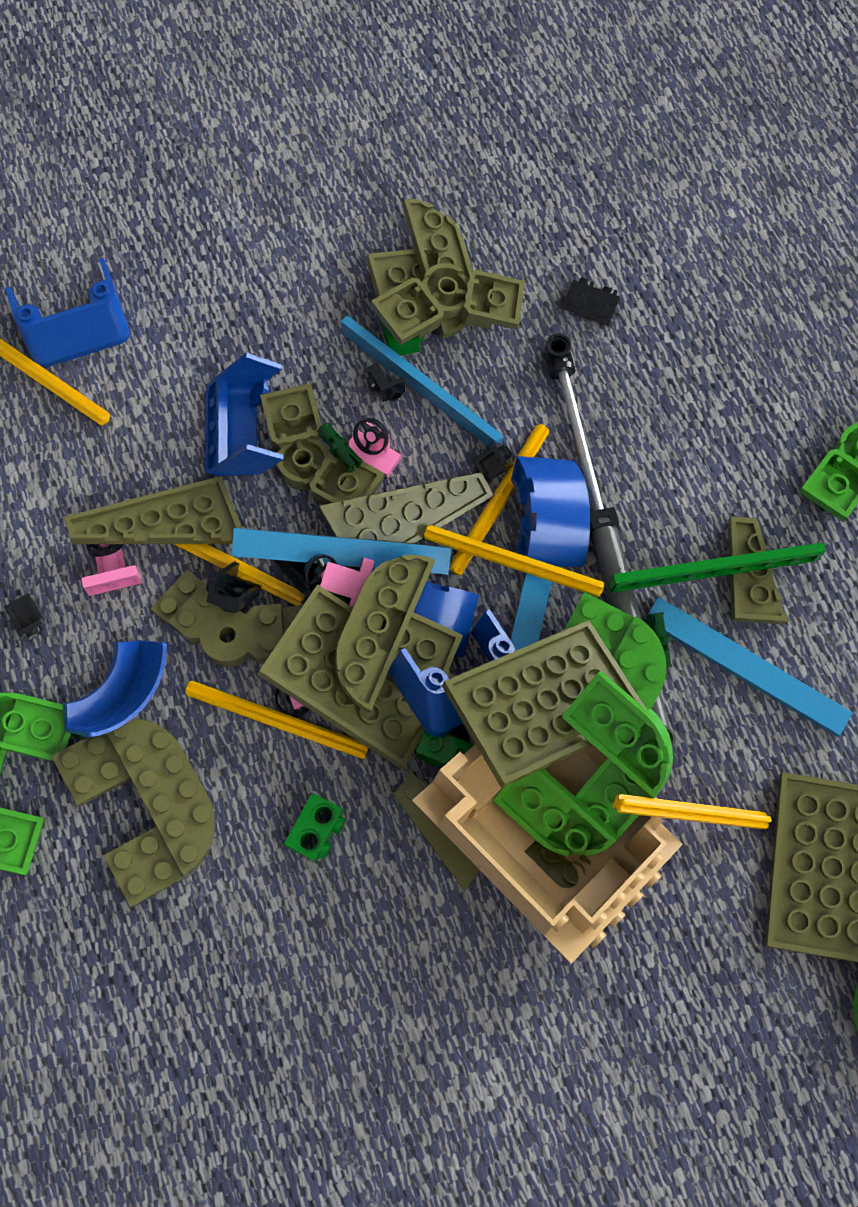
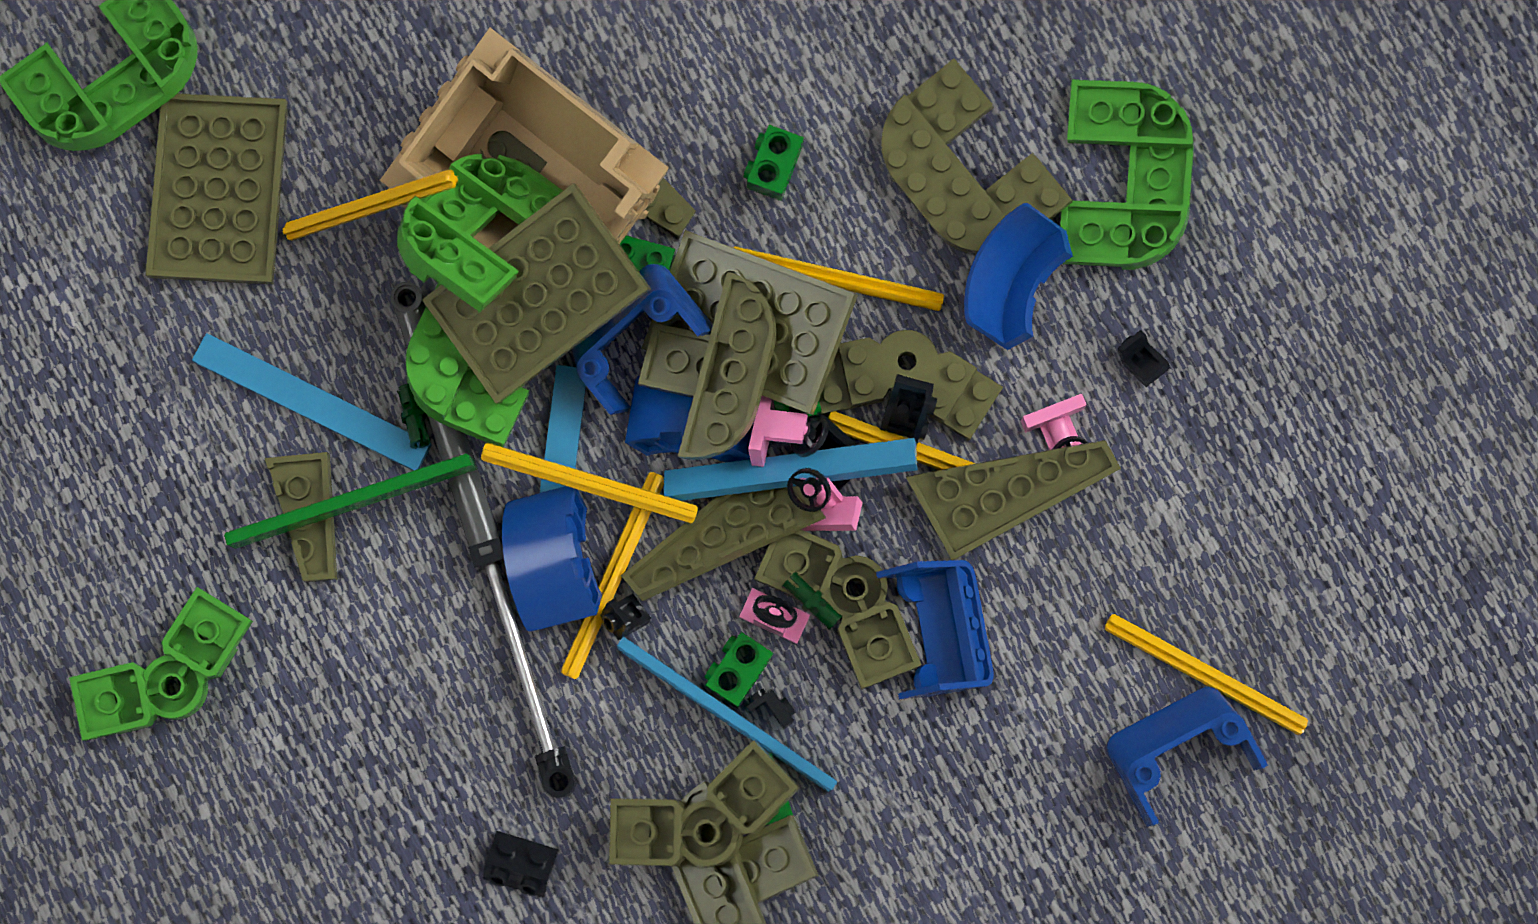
camera: 170 degrees right, 10 degrees up
none -> green brick [704,632,773,709]
none -> bright pink piece [787,468,863,531]

